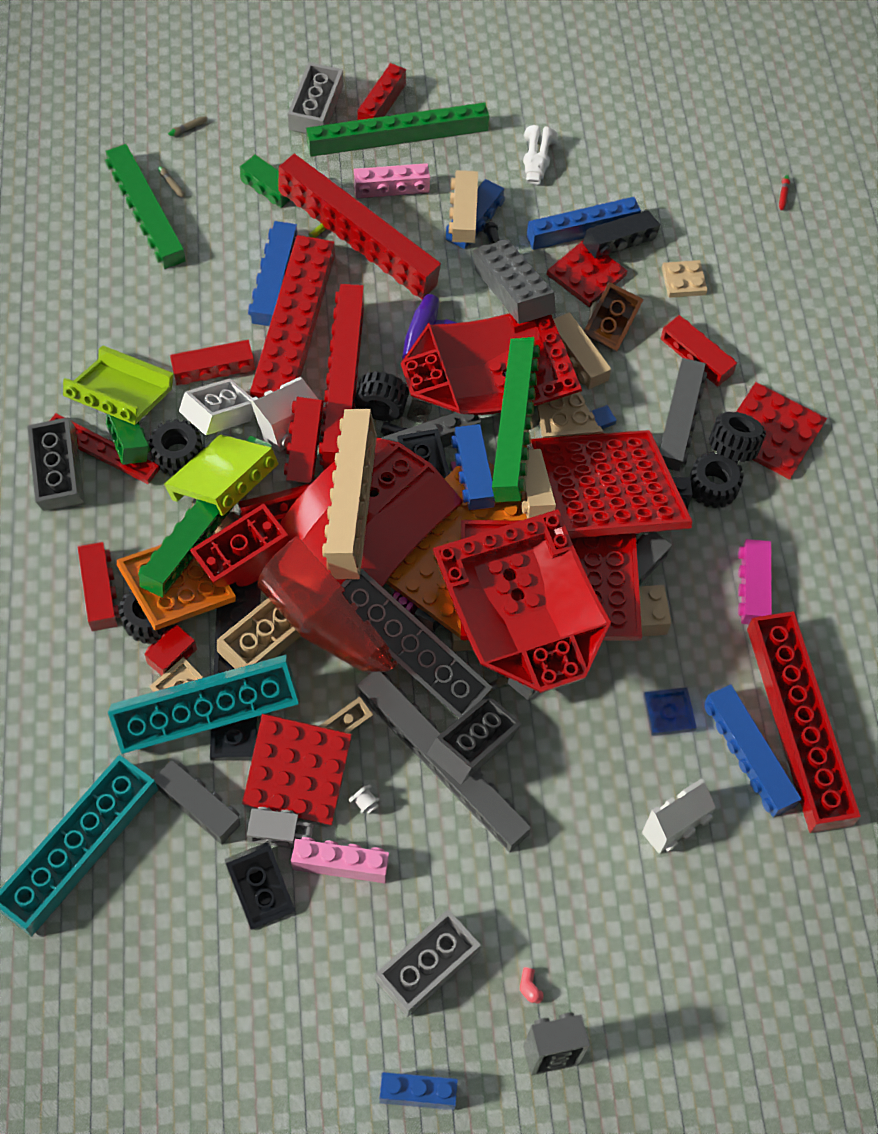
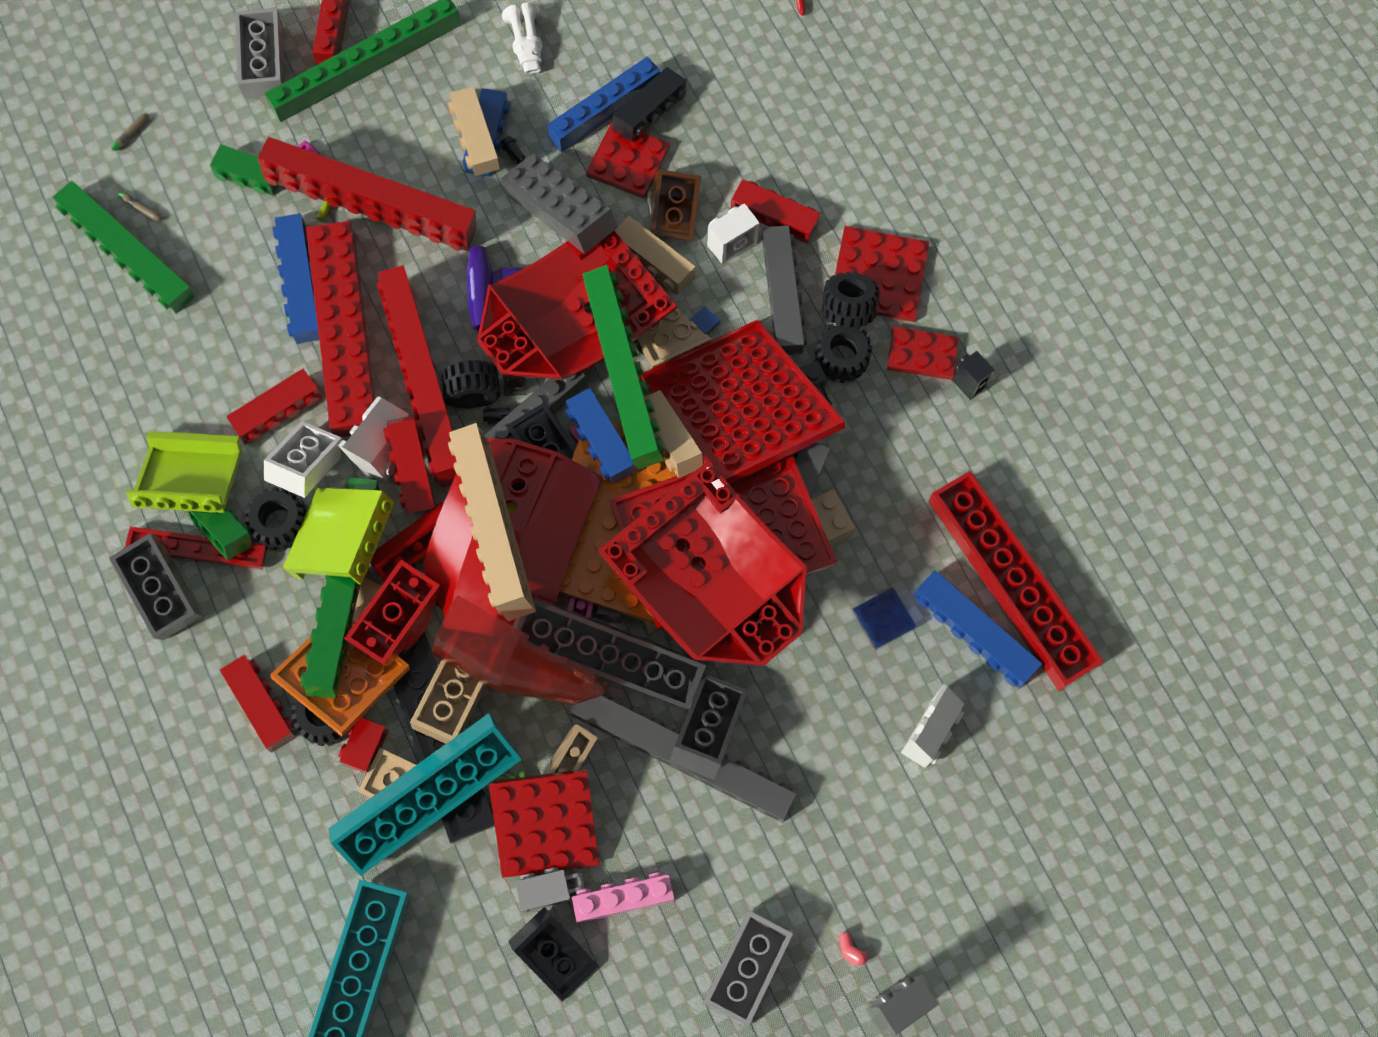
camera: 20 degrees left, 10 degrees up
dark grey brick [153,760,241,845] -> none
white brick [349,784,380,815] -> none
bright pink brick [353,163,430,198] -> none
tan plate [662,260,707,298] -> none
dark pink brick [738,539,772,625] -> none
none -> white brick [707,203,760,265]
none -> red plate [887,326,959,380]
none -> black brick [953,351,995,400]

